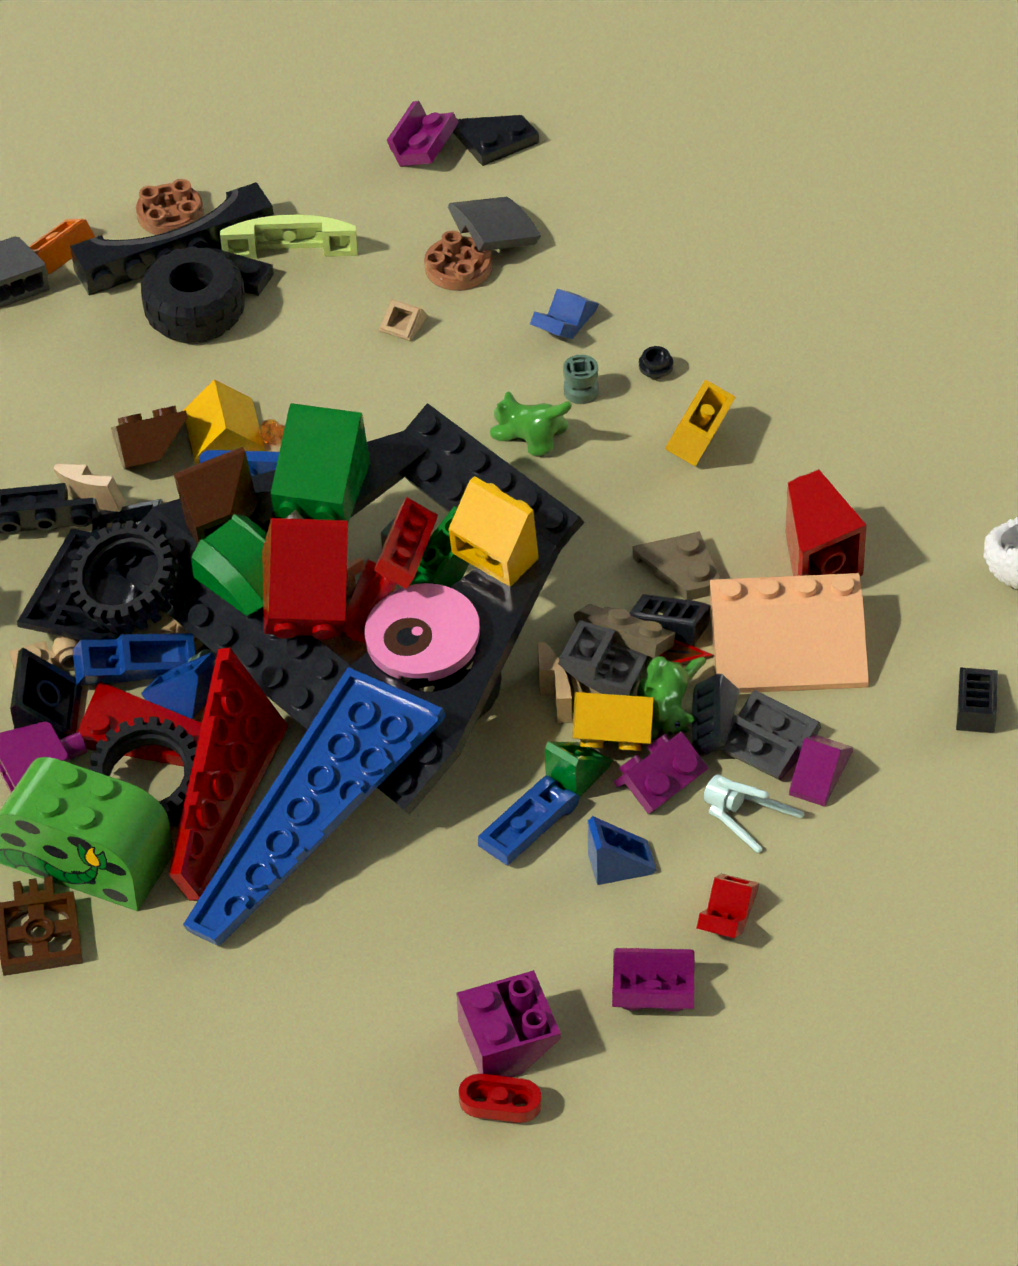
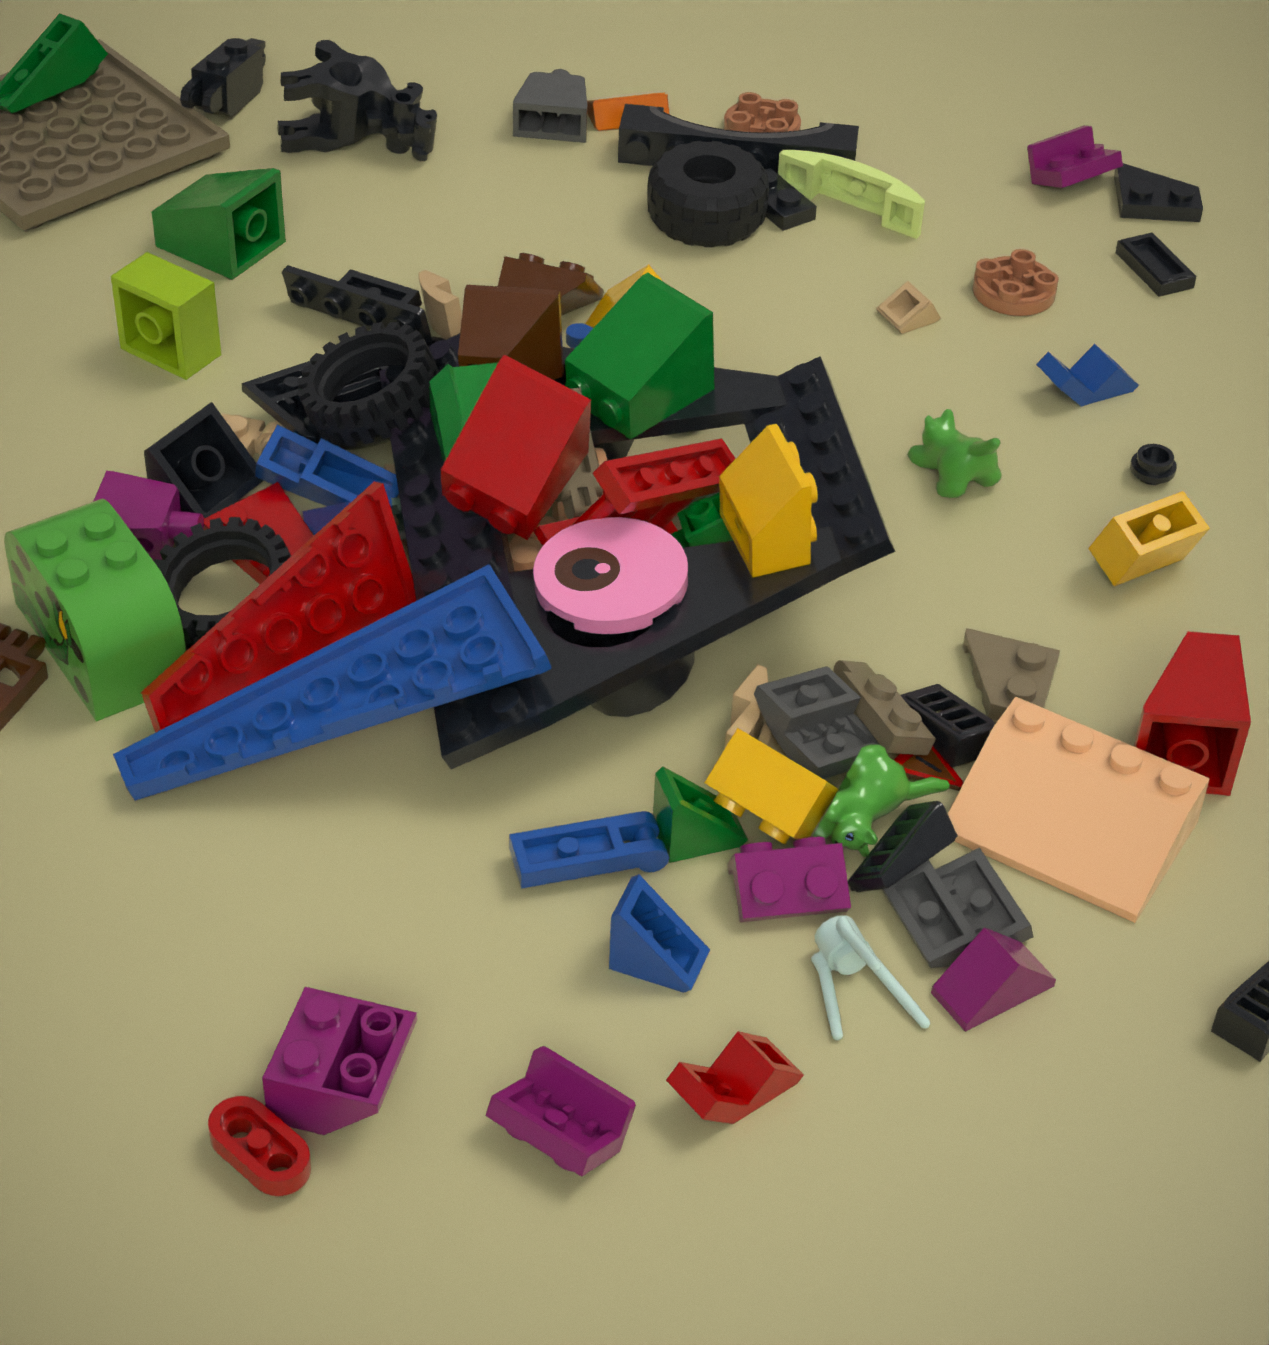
camera: 30 degrees right, 5 degrees down
dark grey slope [448,196,541,251] -> none
sand green wheel [563,355,599,404] -> none
none -> black tile [1115,232,1197,297]

